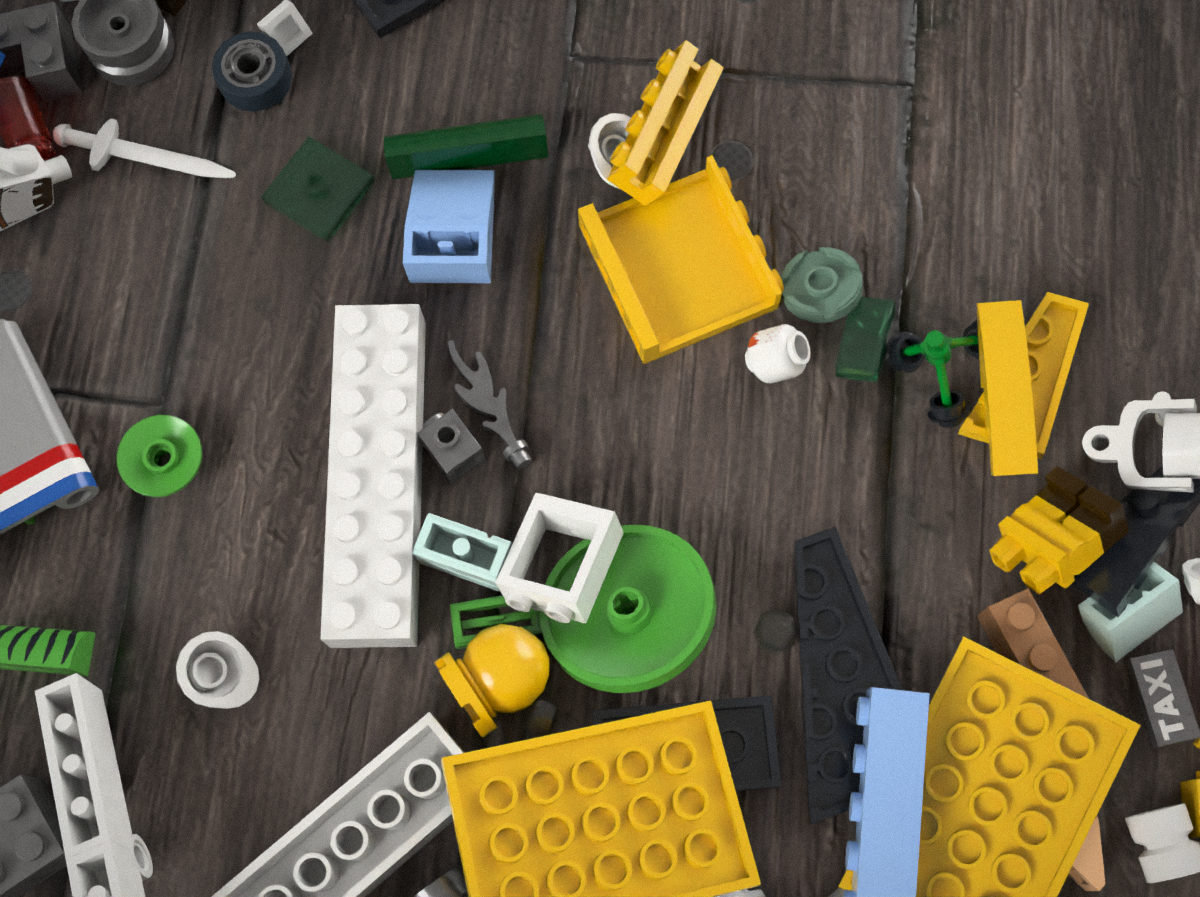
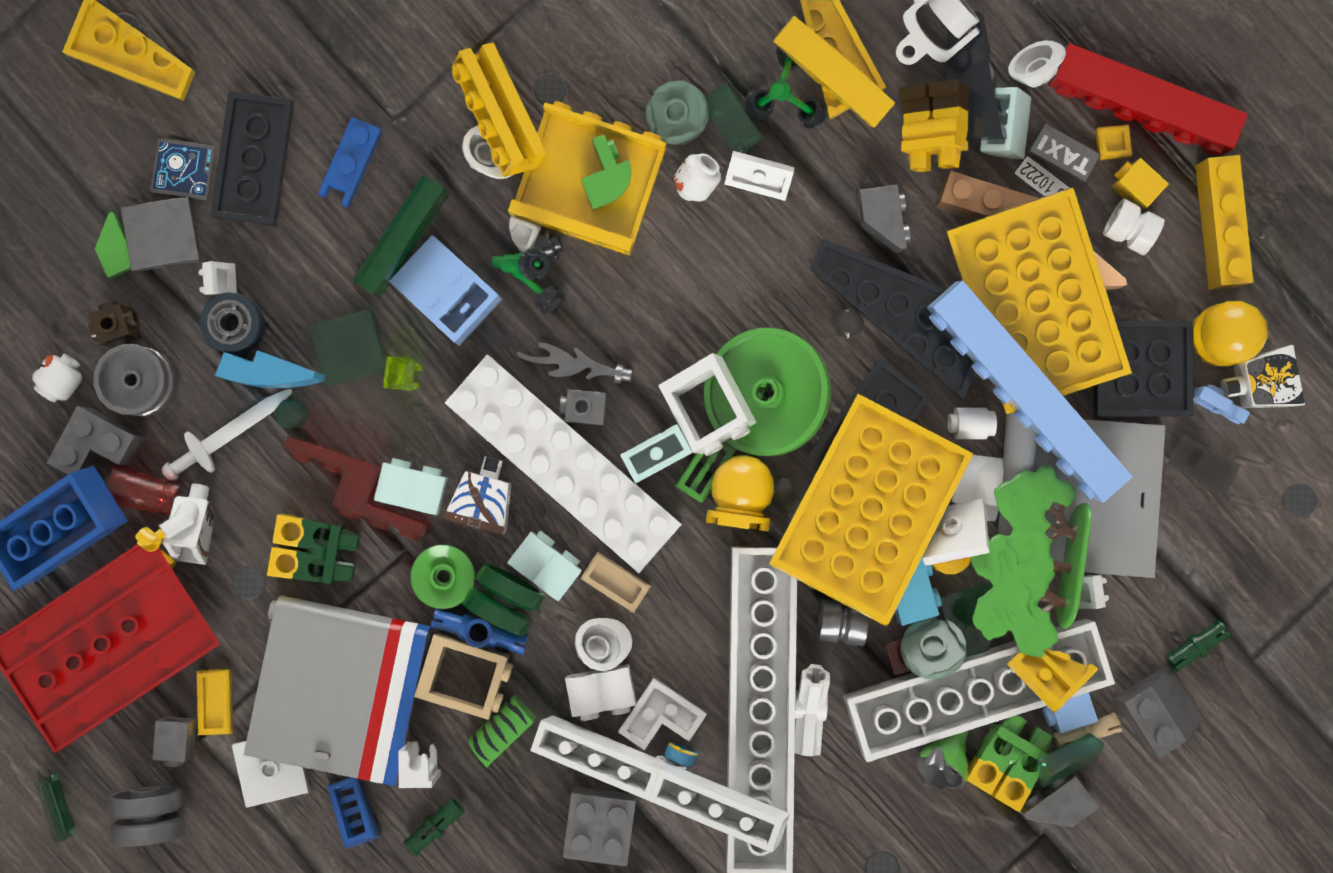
camera: 55 degrees left, 15 degrees up
none -> dark azure slope [215,351,326,388]
none -> dark green hips [267,514,361,584]
none -> clear green tile [275,399,308,430]
none -> clear red bracket [284,436,432,541]
none -> blue hinge [318,117,383,208]
none -> light aqua brick [374,458,448,515]
none -> clear neon green tile [383,356,422,391]
none -> tan window [414,632,513,720]
none -> blue pin [431,609,529,655]
none -> torso [444,456,511,535]
none -> dark green wheel [462,563,546,636]
none -> black plant [492,230,564,314]
none -> light aqua brick [507,530,582,601]
none -> white tile [509,215,541,252]
none -> white brick [565,664,636,721]
none -> tan tile [580,552,651,613]
none -> bright green brick [581,134,631,210]
none -> white plate [618,677,707,750]
none -> dark azure tile [665,742,698,767]
none -> white plate [724,151,795,201]
none -> flat silver slope [856,185,910,253]
none -> white brick [948,408,997,439]
none -> white sticker [1012,154,1072,197]

